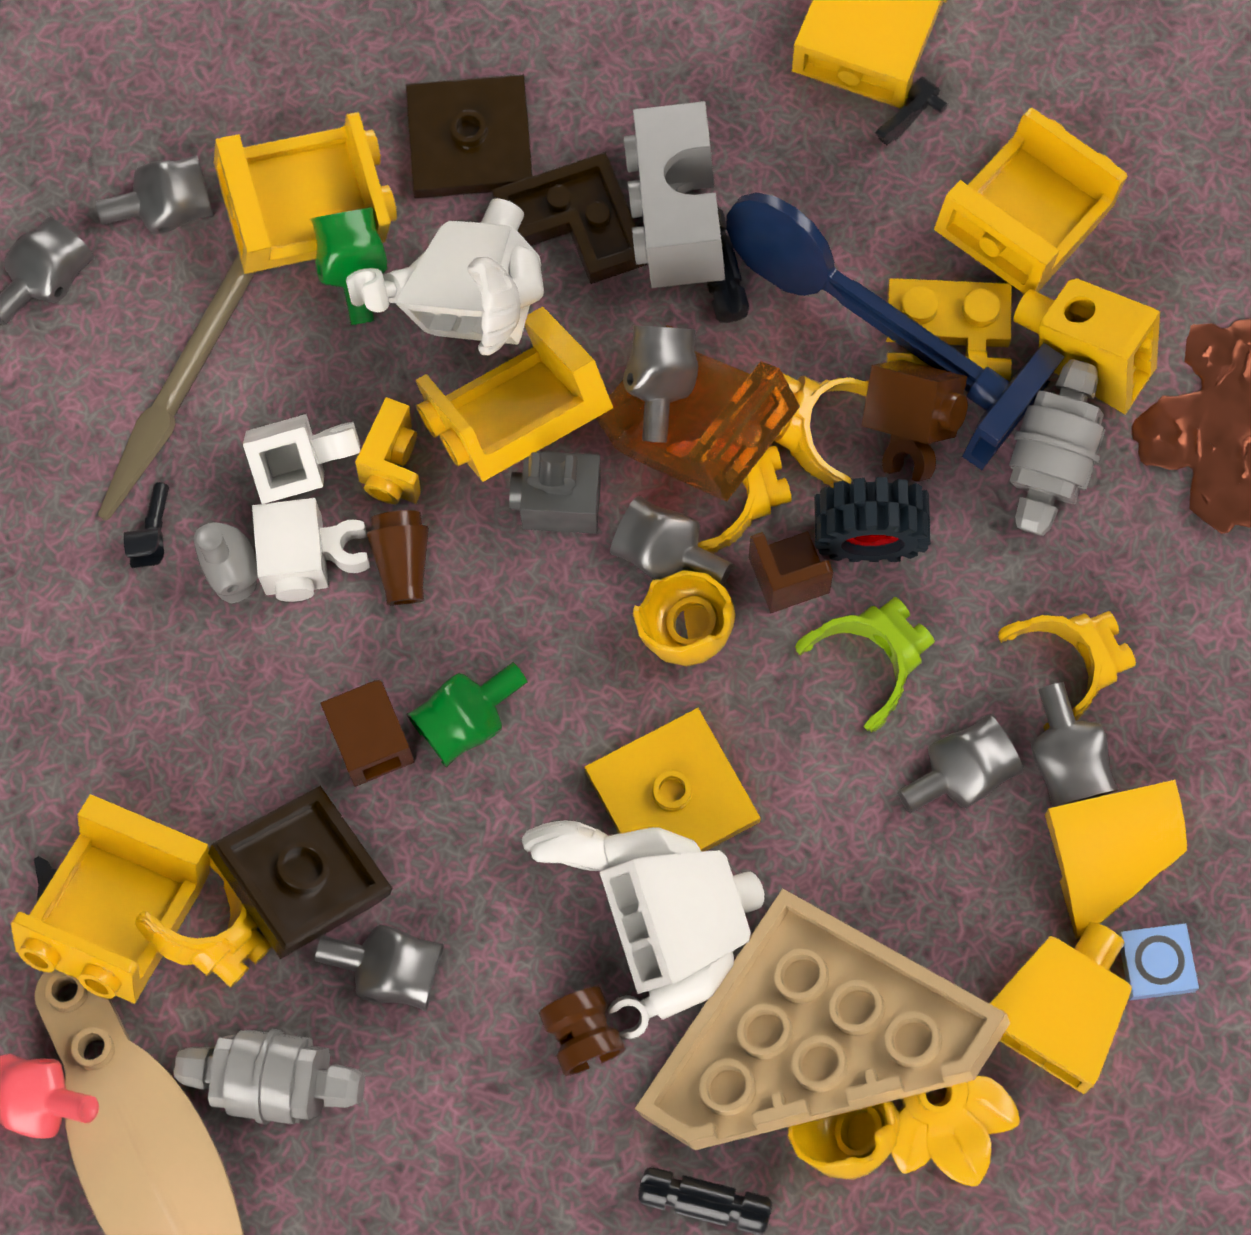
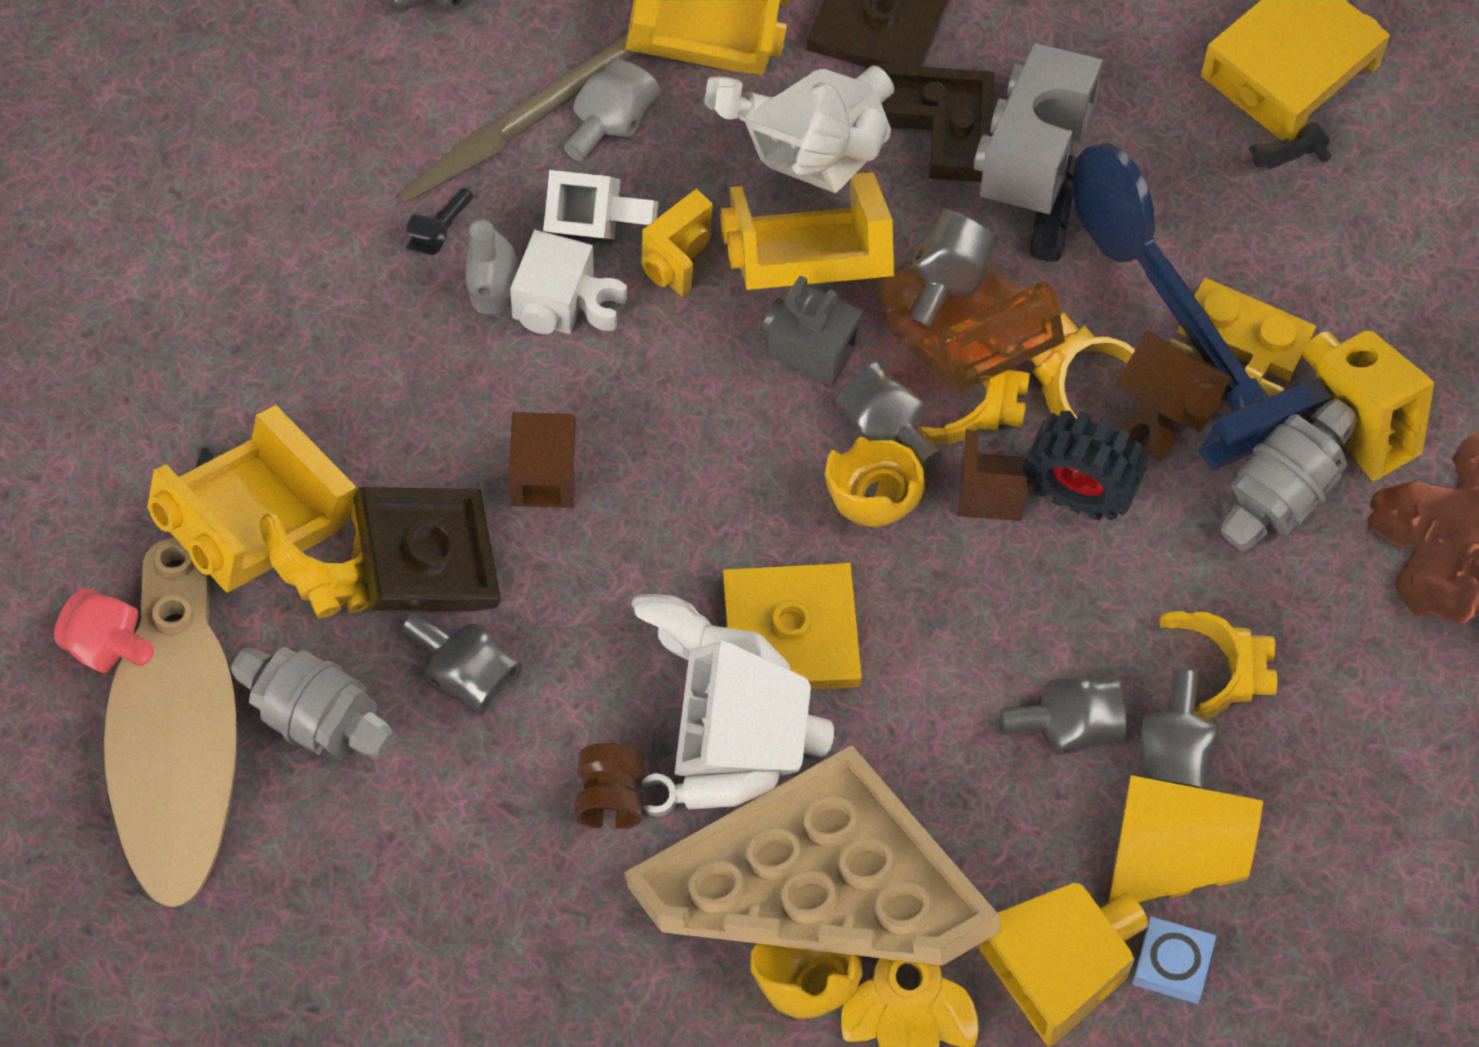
camera: 20 degrees right, 10 degrees down
green piece [310,207,387,325] -> none
reddish brown cone [366,510,429,606] -> none
green piece [407,662,528,768] -> none
black axle [638,1167,772,1235] -> none
lime helmet [795,597,935,733] -> none
yellow panel [934,108,1127,294] -> none
none -> light grey piece [564,59,661,162]

